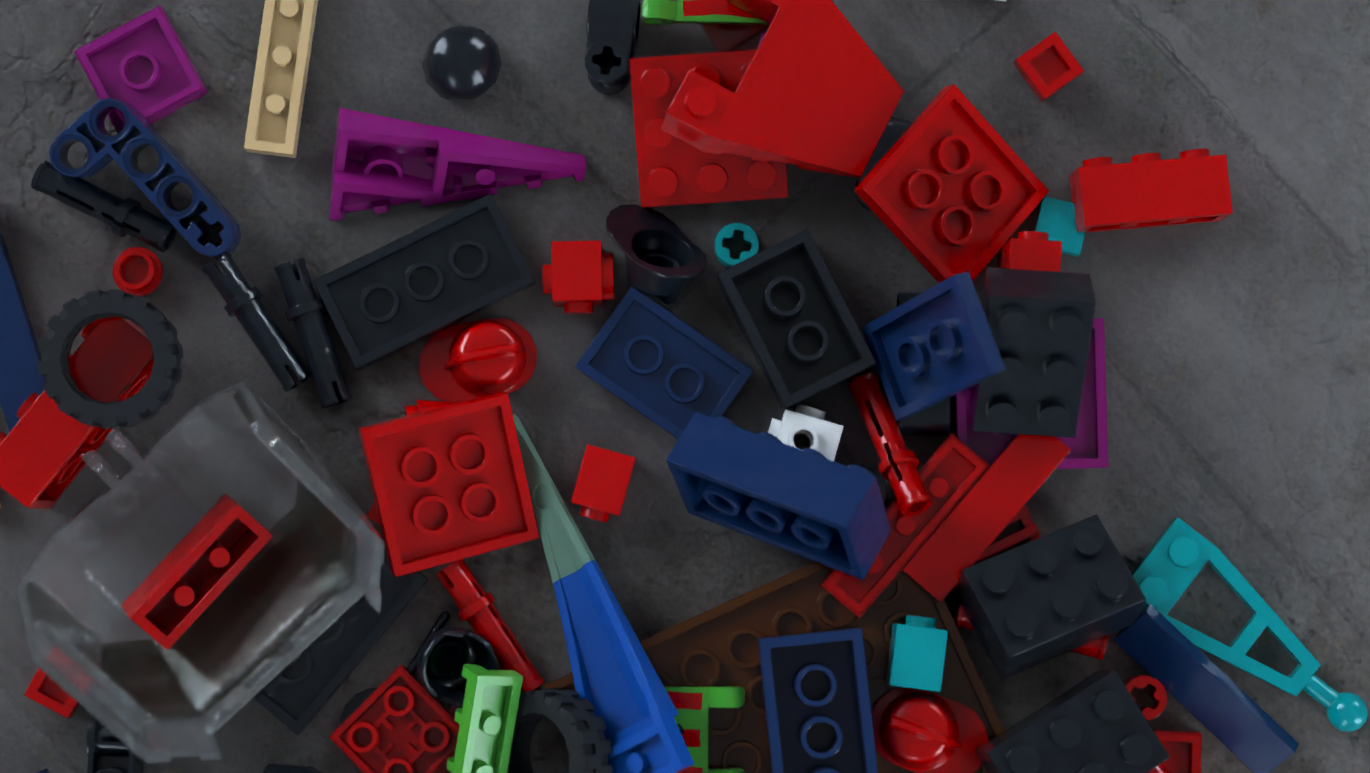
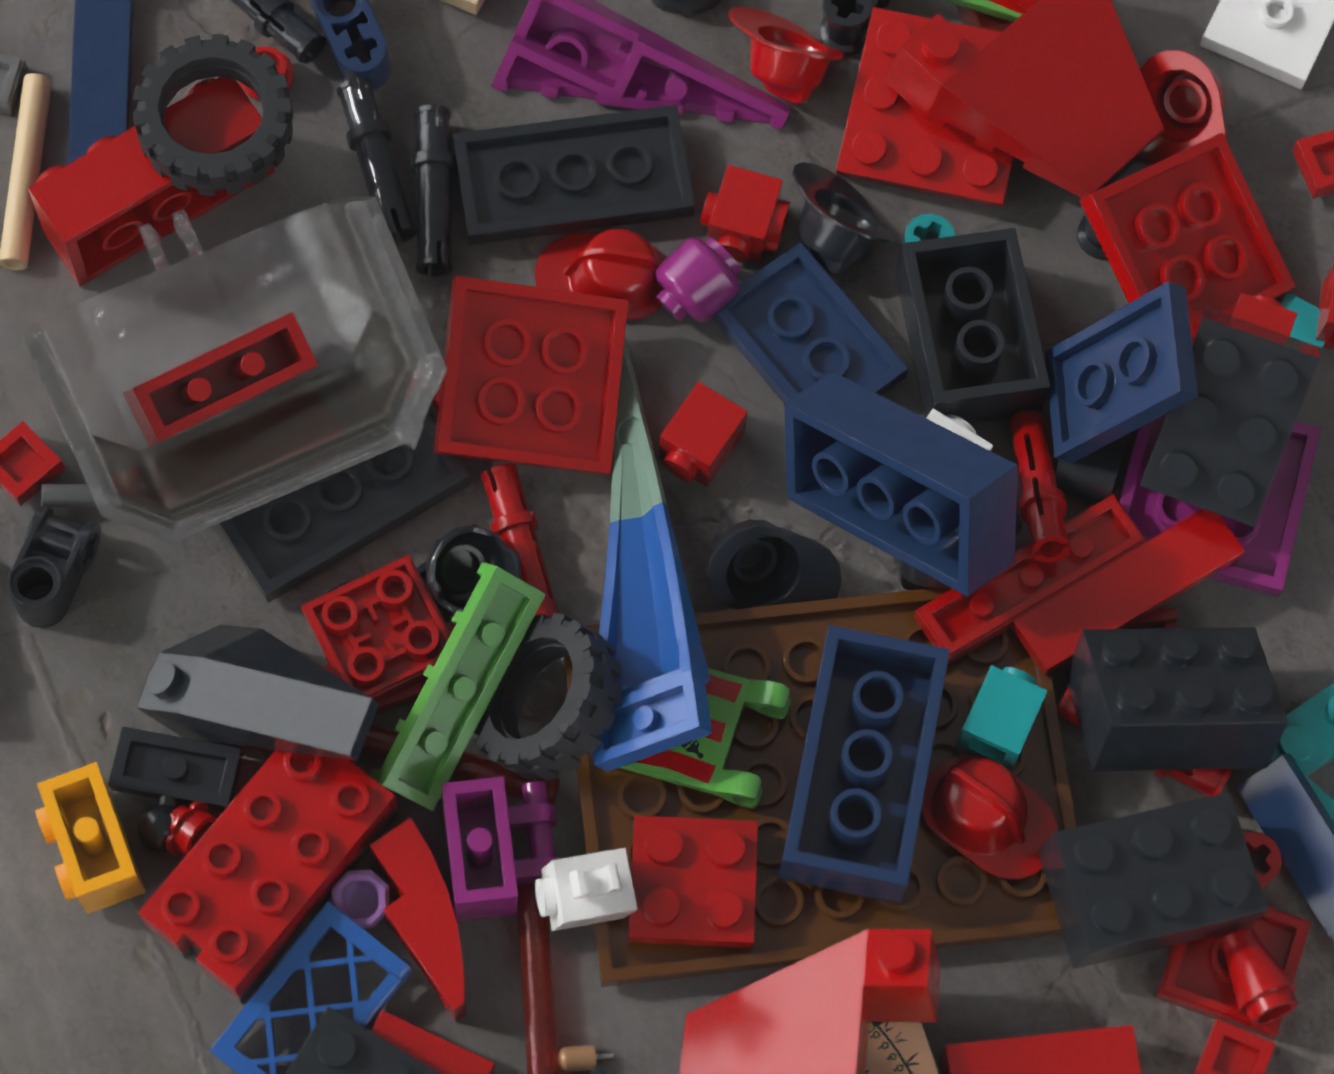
camera: 15 degrees right, 15 degrees down
none -> magenta head [656,237,742,323]
none -> black piece [707,519,842,609]
none -> red piece [728,7,844,104]
none -> red piece [1140,50,1226,164]

